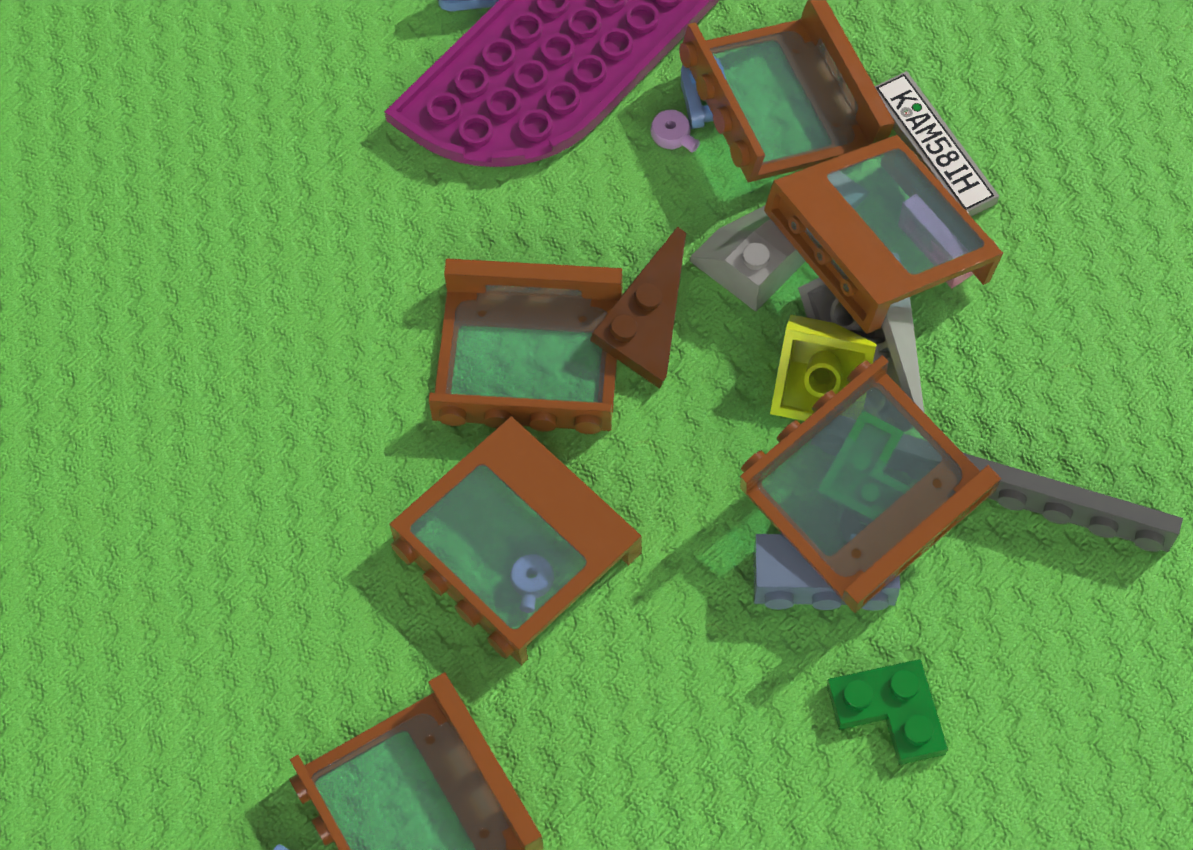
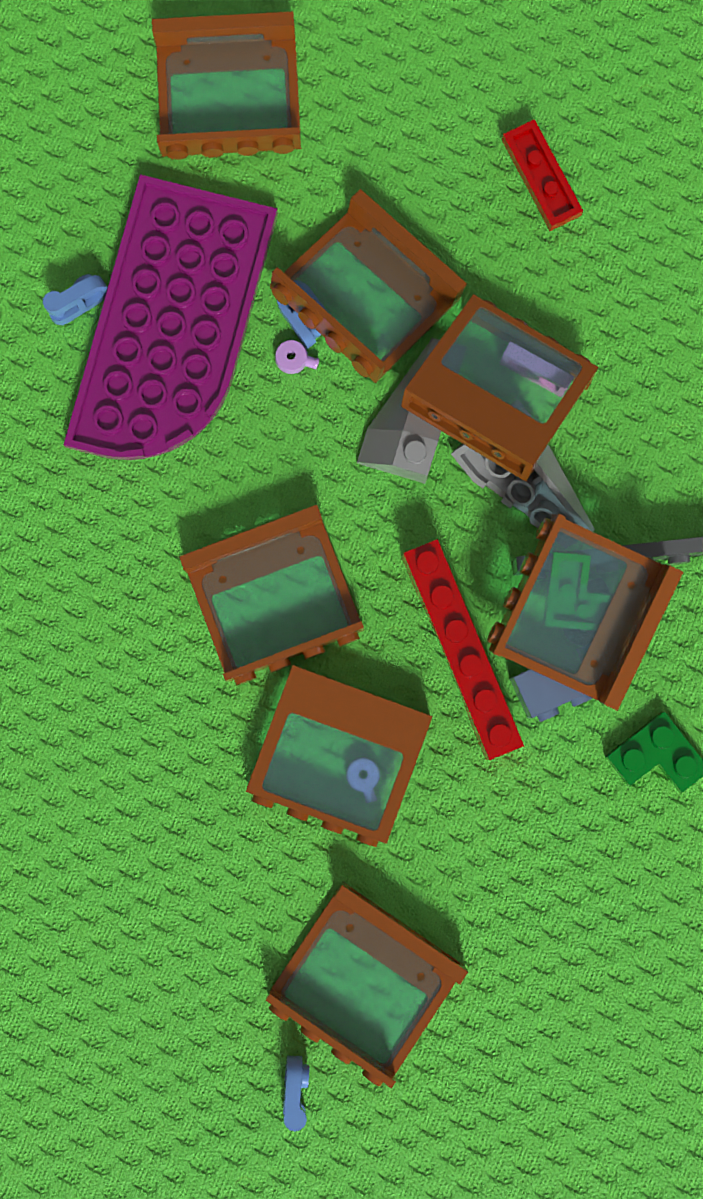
camera: 25 degrees left, 20 degrees up
reddish brown wing [590,227,686,389] -> none
neon yellow slope [770,314,877,421] -> none
tile [875,71,999,216] -> none
none -> red arch [402,539,524,760]
none -> red plate [502,119,583,231]

